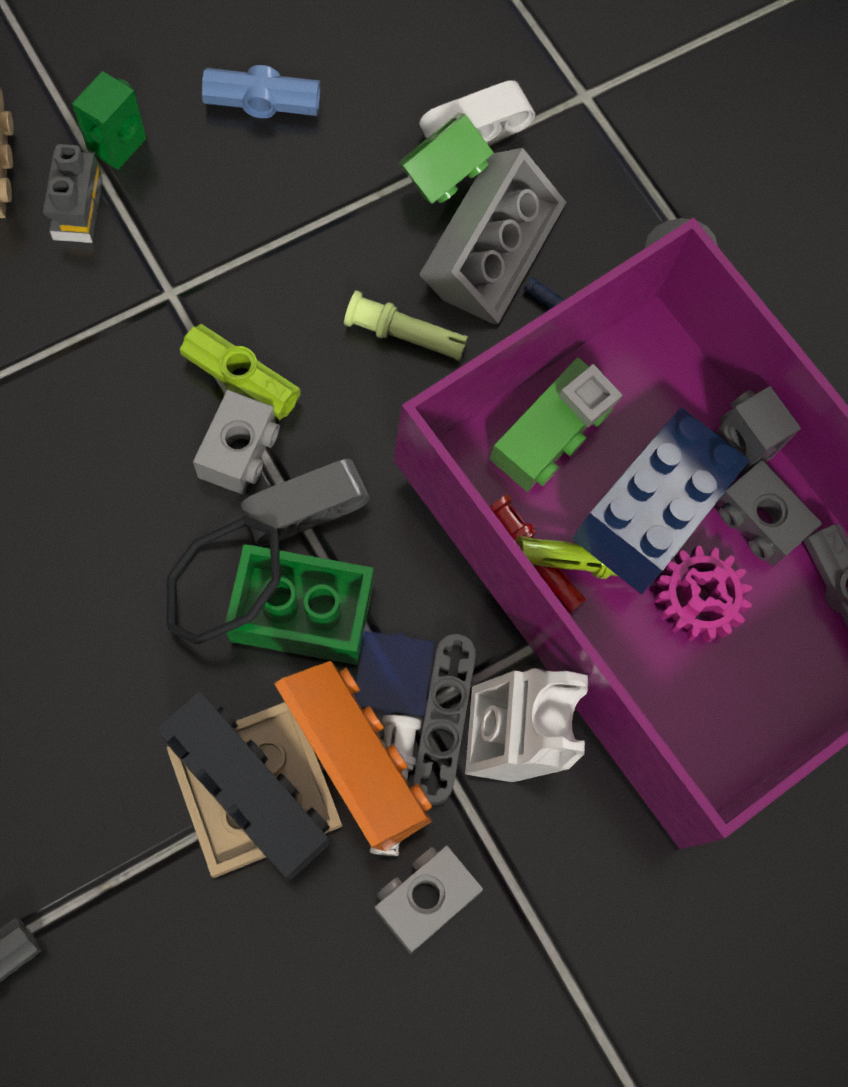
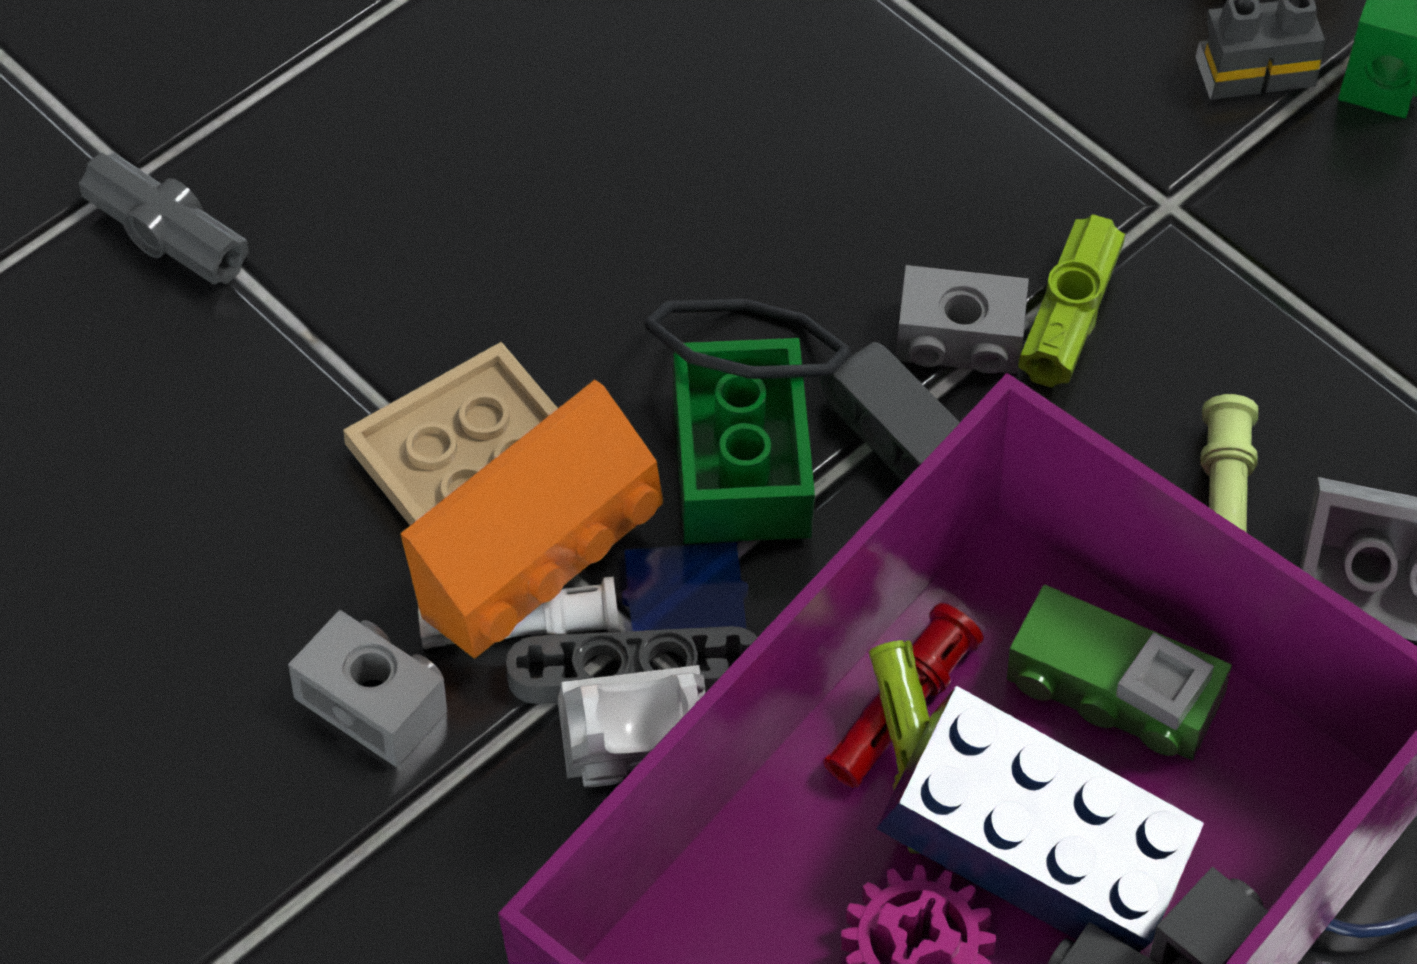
camera: 80 degrees right, 15 degrees down
black wedge [156,691,330,882] -> none

